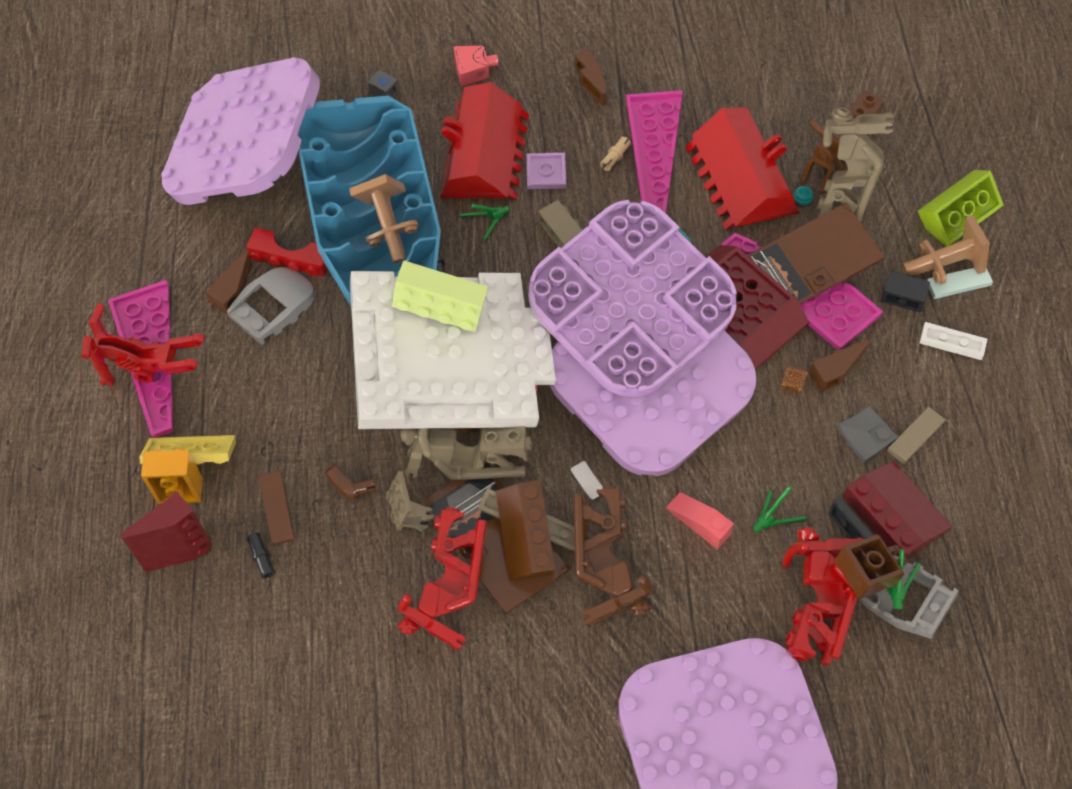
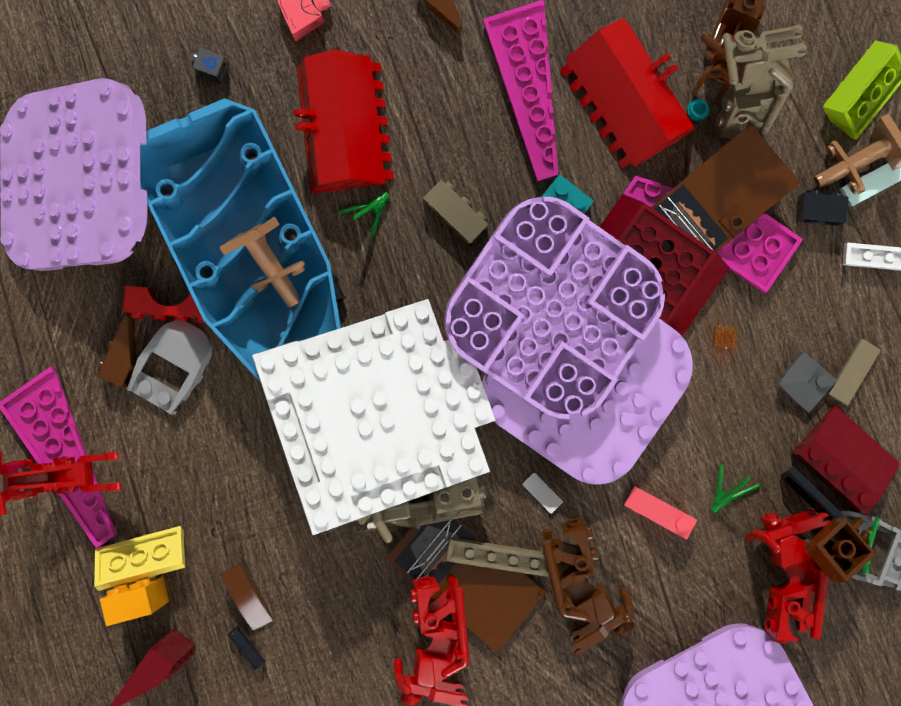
camera: 20 degrees left, 25 degrees up
reddish brown arm [324,464,376,500] -> none
dark tan plate [386,471,434,531] -> none
yellowish green brick [392,261,488,332] -> none
reddish brown slope [495,480,555,580] -> none
lavender tile [526,153,566,189] -> none
tan pin [600,137,631,171] -> none
reddish brown slope [809,340,869,392] -> none

